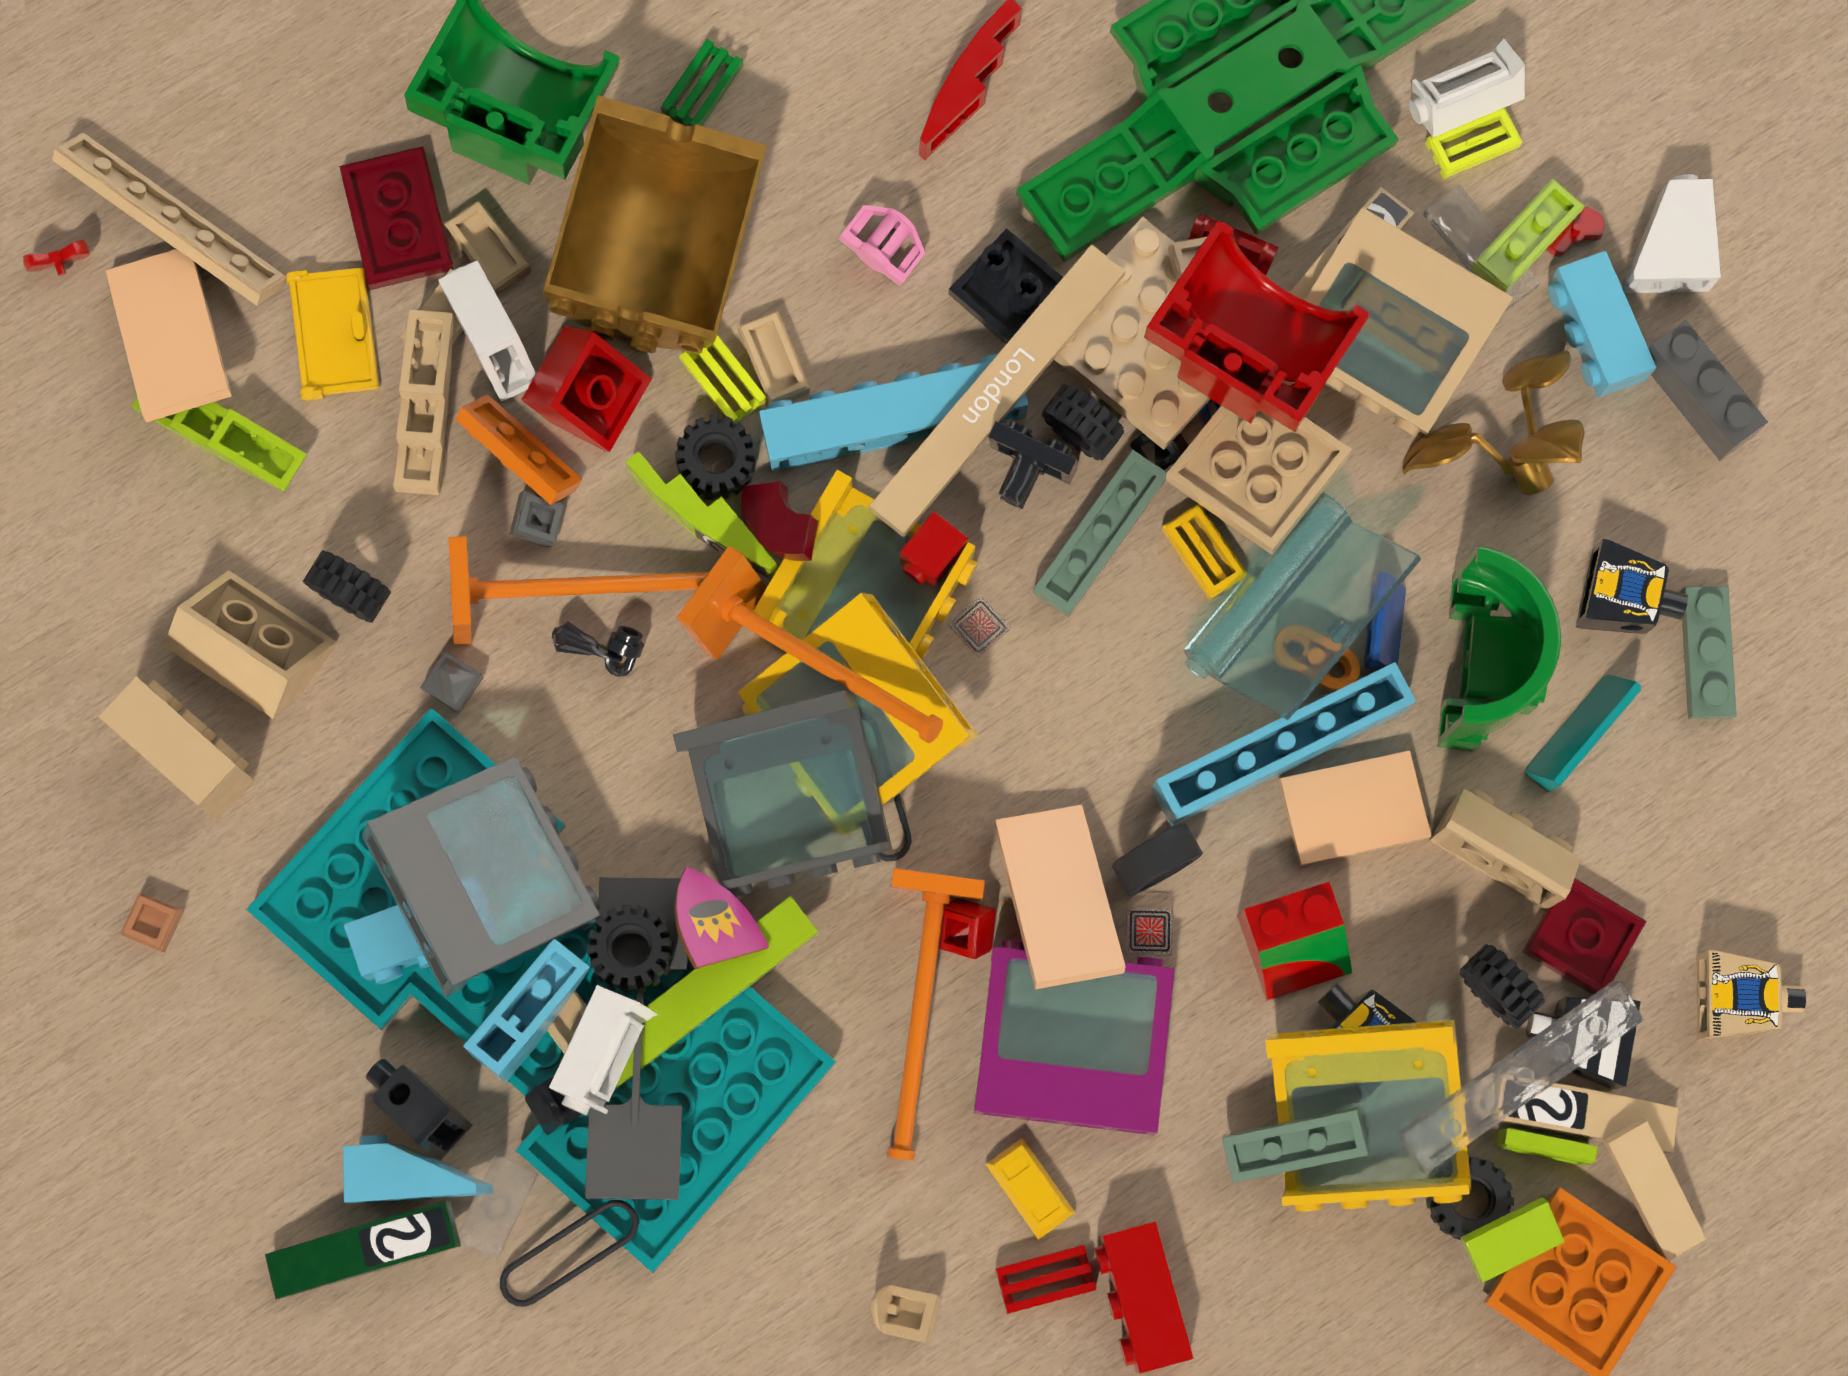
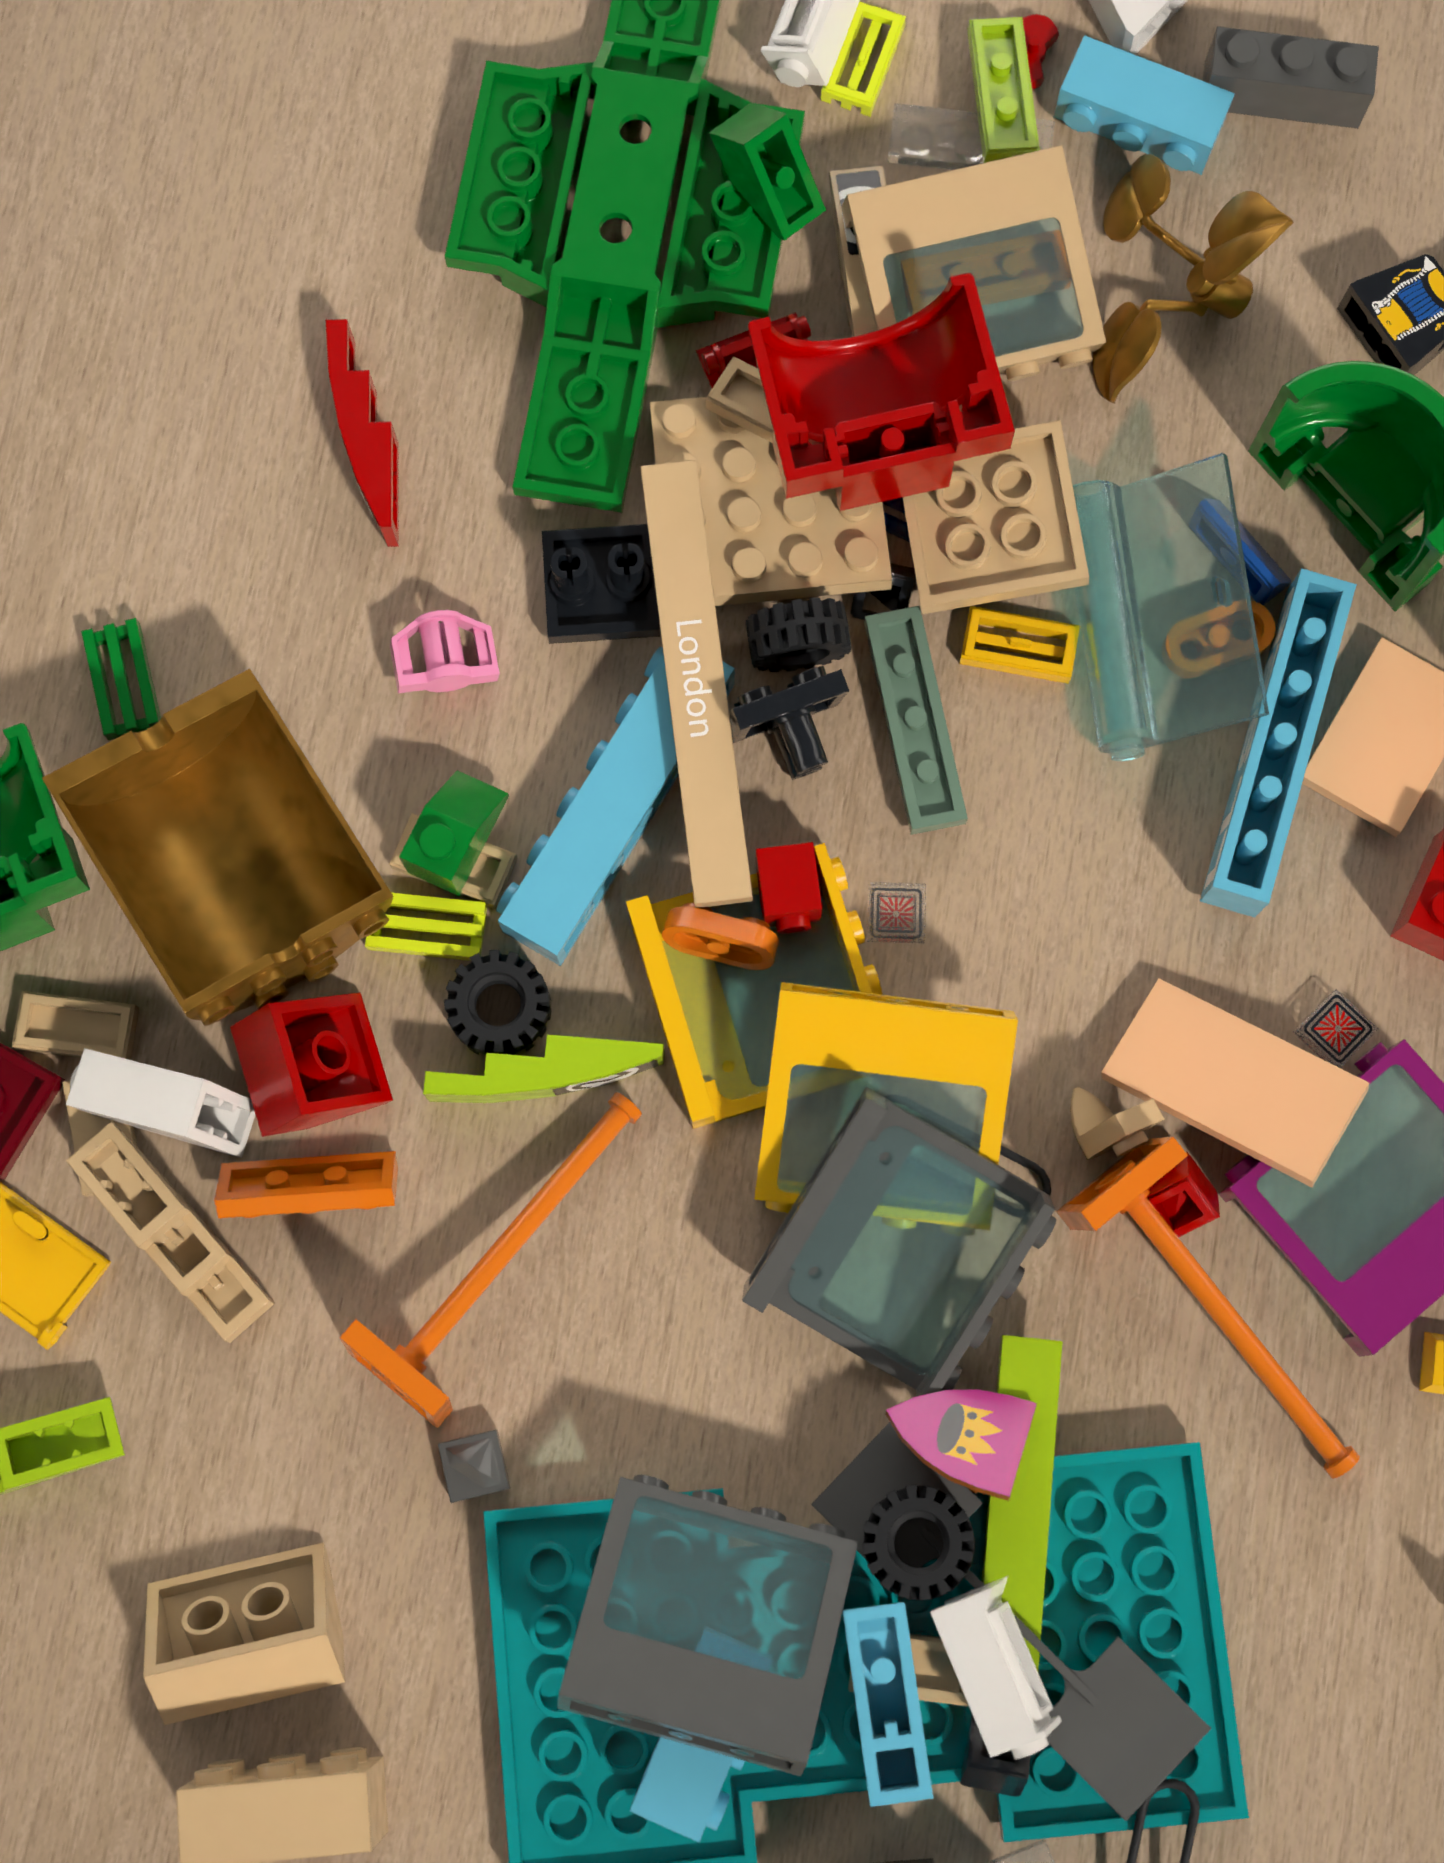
camera: 40 degrees left, 0 degrees up
black tyre [303,550,391,623] -> none
dark grey tile [509,491,565,548] -> none
black piece [552,621,644,677] -> none
orange tile [676,546,943,743] -> none
dark red tile [741,481,818,561] -> none
black tyre [1112,823,1203,896] -> none
none -> green slope [399,770,509,896]
none -> orange plate [662,903,779,970]
none -> green slope [709,102,826,241]
none -> tan plate [1070,1087,1164,1160]

